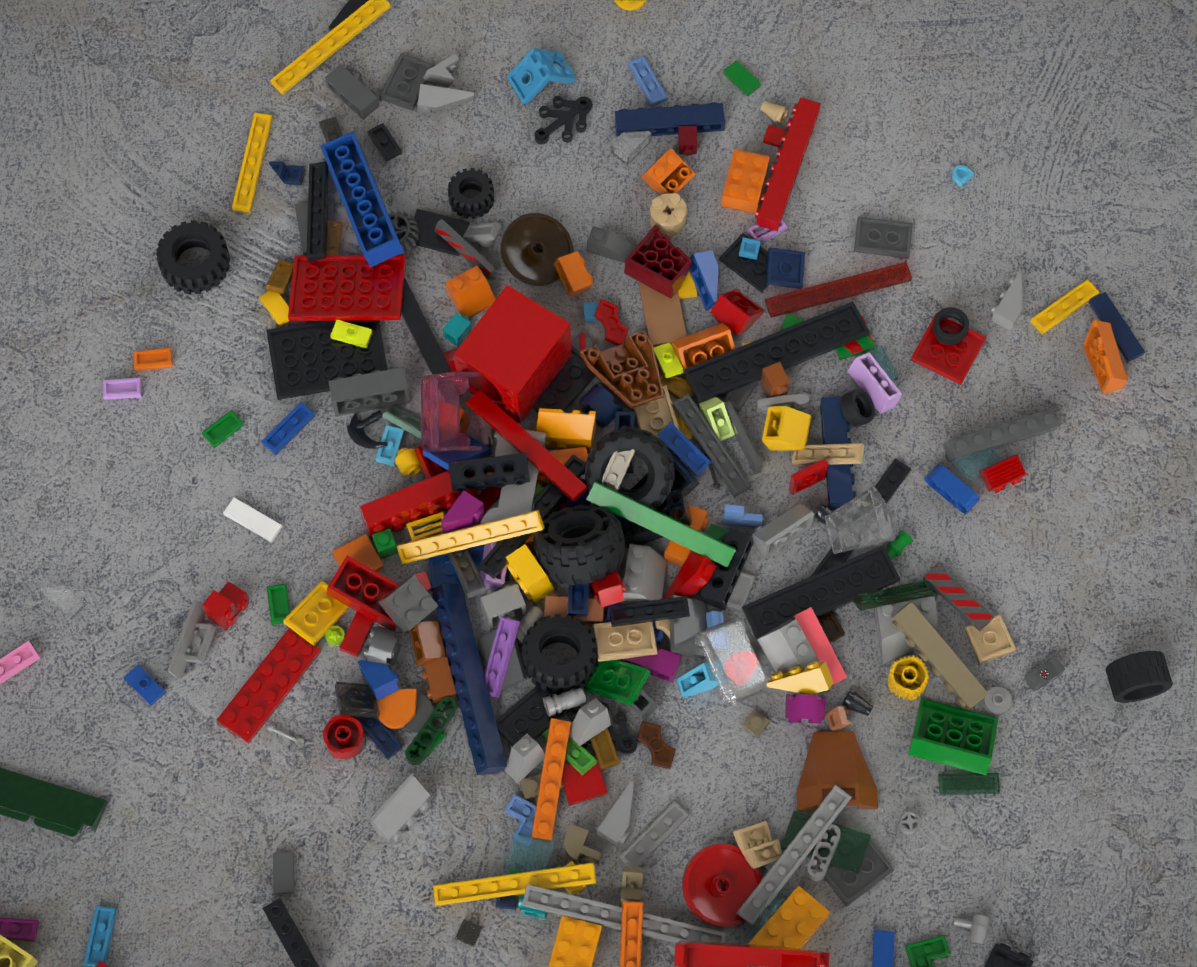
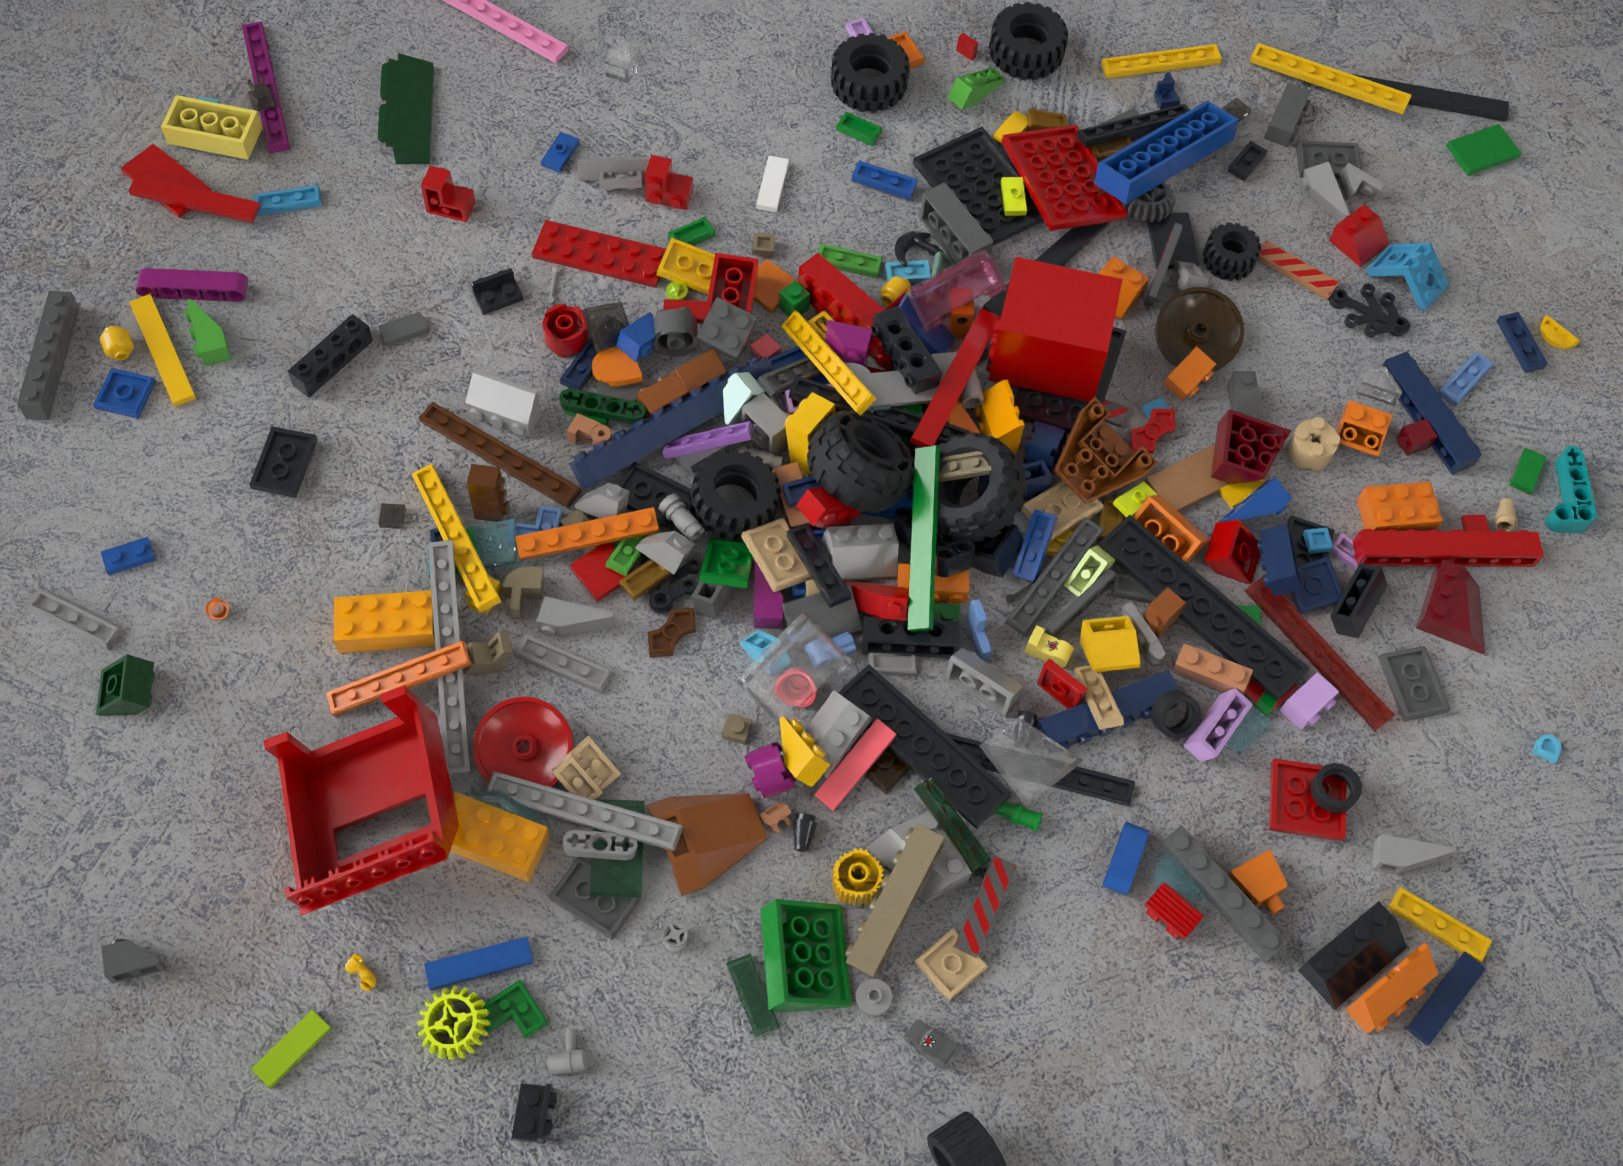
camera: 65 degrees right, 5 degrees down
none -> reddish brown tile [419,402,581,509]
none -> red brick [421,166,476,223]
none -> reddish brown brick [466,464,510,523]
none -> black bracket [471,268,523,315]
none -> nougat leg [567,413,612,446]
none -> light aqua slope [723,372,765,425]
none -> dark tan plate [752,233,775,257]
none -> bright green tile [818,244,883,279]
none -> black tyre [831,33,910,113]
none -> bright green slope [947,68,1006,109]
none -> red tile [956,33,979,61]
none -> light yellow leg [1024,625,1074,668]
none -> nougat brick [1174,643,1253,695]
none -> orange torso [1228,849,1288,915]
none -> dark blue brick [1257,524,1302,597]
none -> nougat tile [1258,240,1340,300]
none -> lavender brick [1280,672,1339,731]
none -> black slope [1299,901,1407,1010]
none -> red slope [1329,204,1389,267]
none -> black brick [1330,563,1388,638]
none -> dark red wedge [1416,559,1485,655]
none -> dark blue plate [1496,312,1548,373]
none -> teal beam [1545,445,1597,533]

